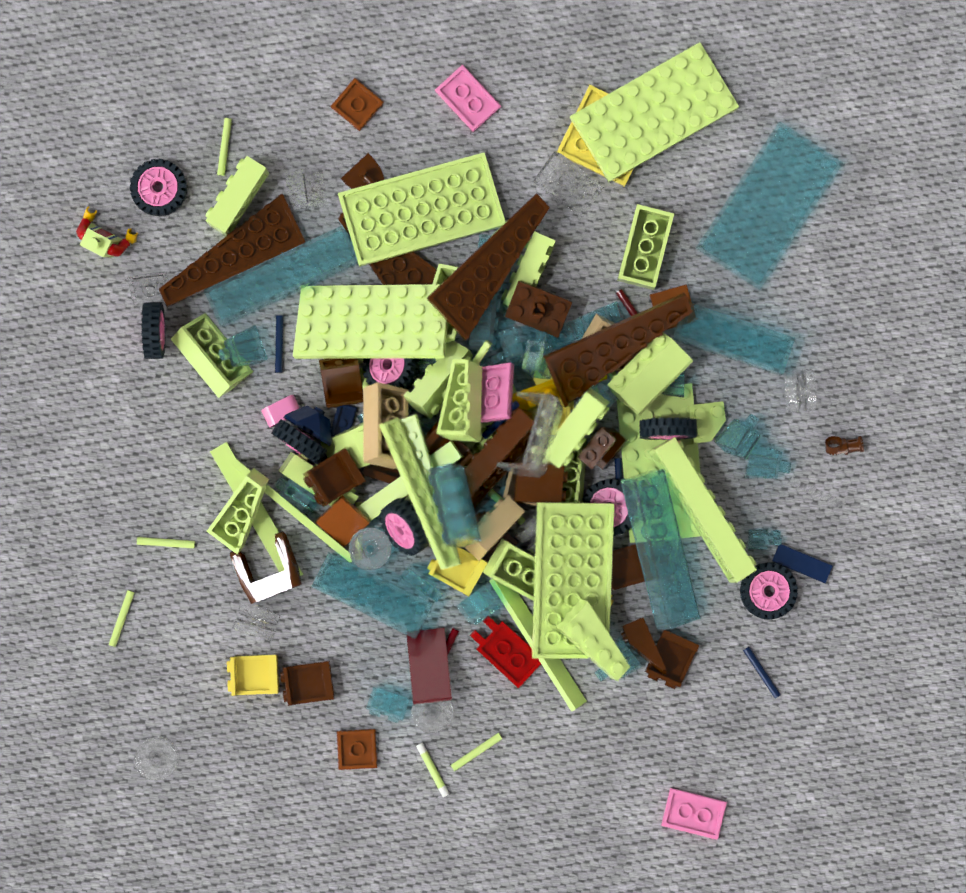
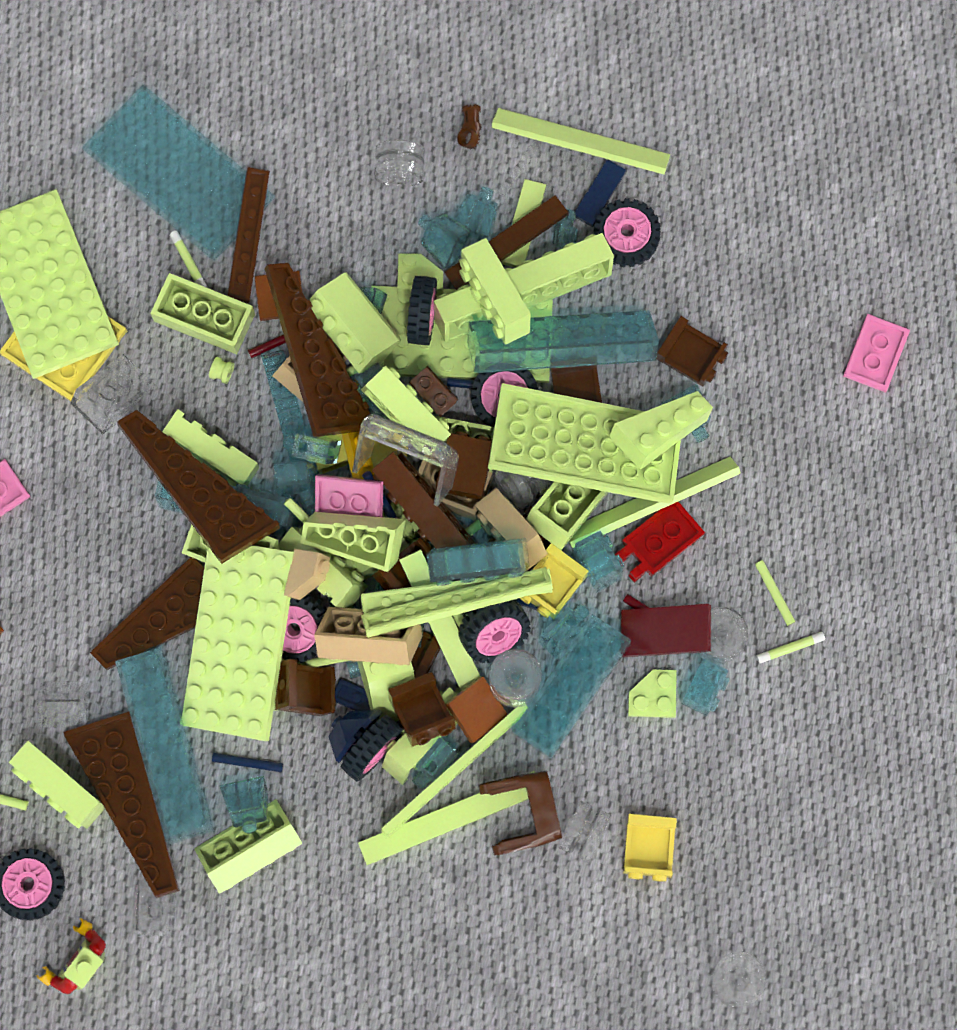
camera: 85 degrees left, 10 degrees down
yellowish green bar [109,590,135,647] -> none
yellowish green bar [137,537,195,548] -> none
black wheel [141,302,166,359] -> none
yellowish green wedge [207,468,269,554] -> none
bright pink beam [261,394,300,428] -> none
reddish brown panel [280,661,335,706] -> none
dark orange tile [337,729,377,770] -> none
yellowish green plate [338,152,505,267] -> none
reddish brown shield [341,153,384,189] -> none
reddish brown plate [505,281,572,338] -> none
reddish brown slope [621,617,667,675] -> none
clear light blue brick [672,302,795,376] -> none
dark blue bar [743,646,781,698] -> none
none -> yellowish green bar [170,231,208,288]
none -> yellowish green wheel [209,357,235,384]
none -> reddish brown tile [227,167,270,304]
none -> tan slope [284,549,330,600]
none -> reddish brown tile [444,195,569,290]
none -> yellowish green brick [459,238,531,345]
none -> yellowish green tile [492,108,670,174]
none -> yellowish green tile [502,179,546,268]
none -> yellowish green plate [628,669,677,718]

